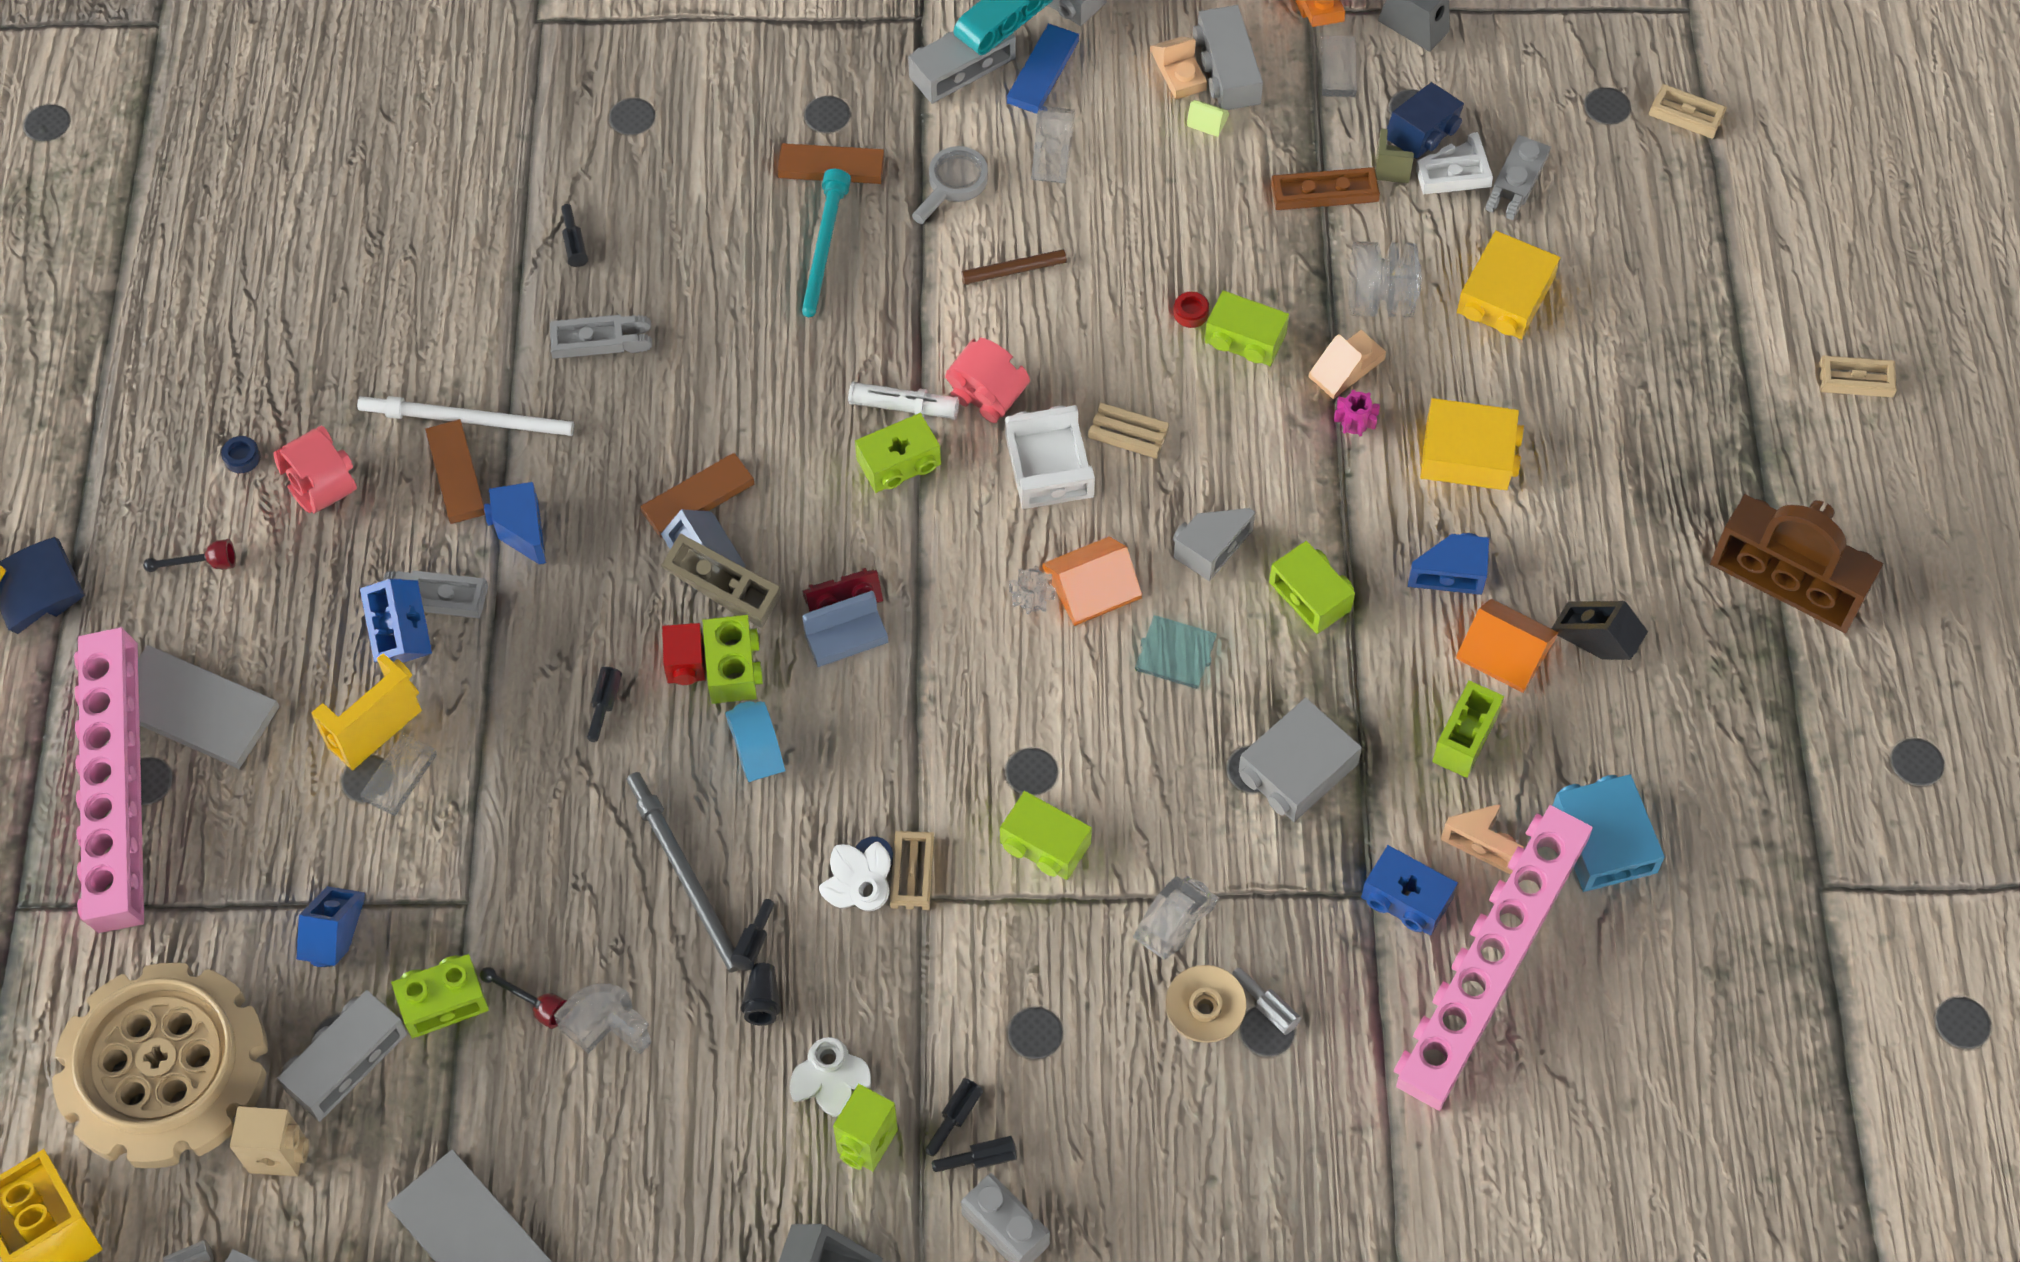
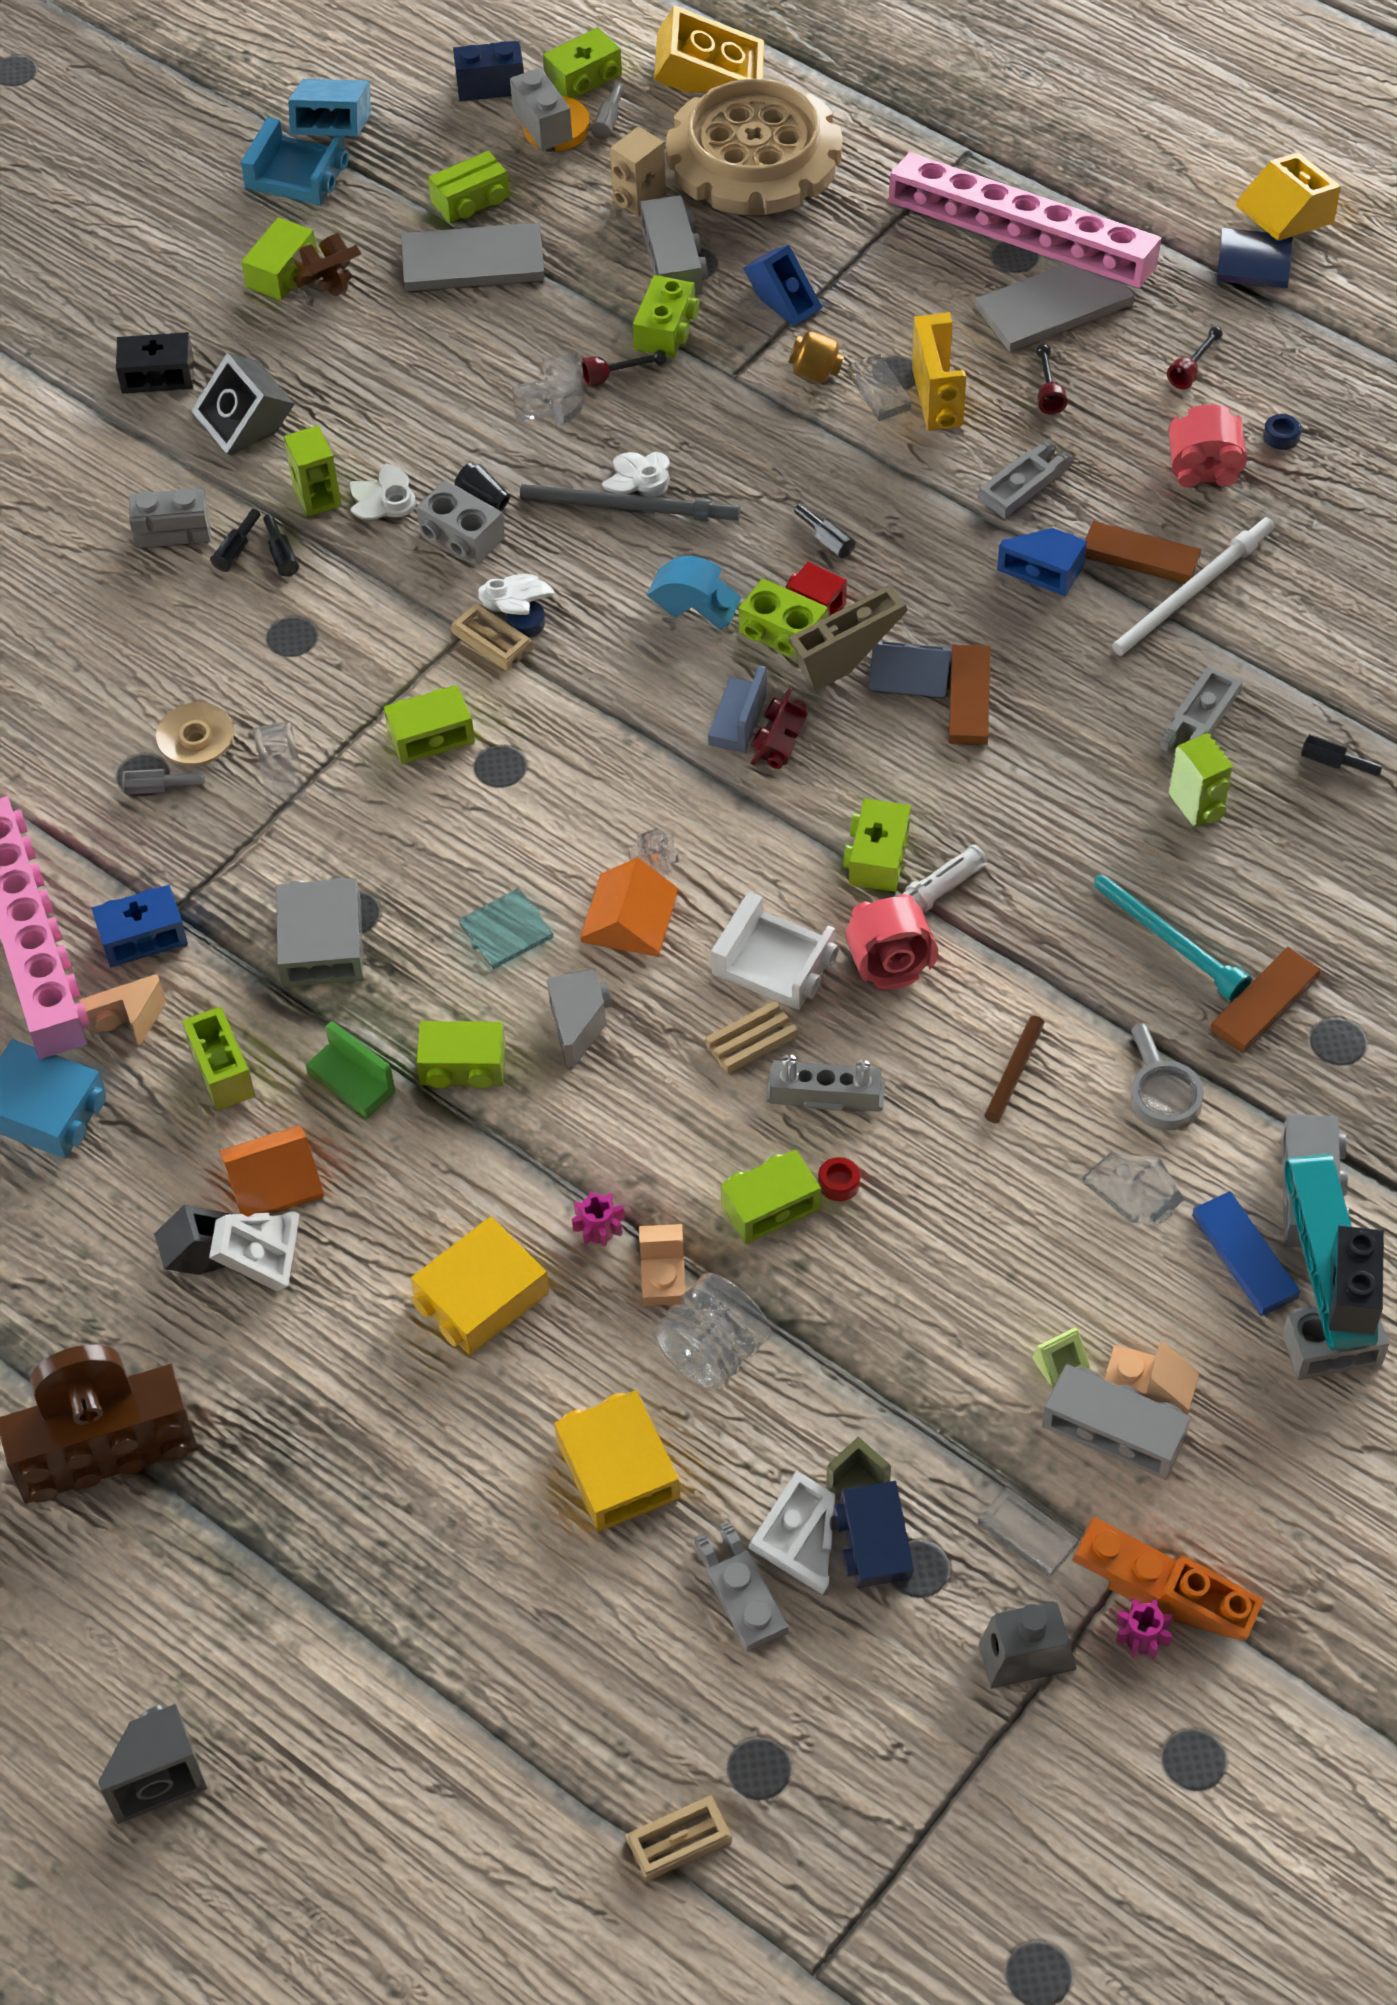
camera: 130 degrees right, 5 degrees down
blue brick [360,579,432,663] -> none
black axle [730,899,774,971] -> none
dark orange tile [1271,167,1380,210] -> none
blue slope [1407,533,1489,595] -> none
tan tile [1819,355,1897,397] -> none
none -> dark grey slope [98,1704,207,1824]
none -> white wing [209,1212,300,1291]
none -> bright green panel [306,1021,396,1119]
none -> light grey brick [416,480,505,565]
none -> white plate [601,452,670,497]
none -> light grey piece [766,1054,885,1112]
none -> pearl gold head [788,331,844,384]
none -> dark red hinge [1036,344,1068,414]
none -> lime brick [1168,733,1233,827]

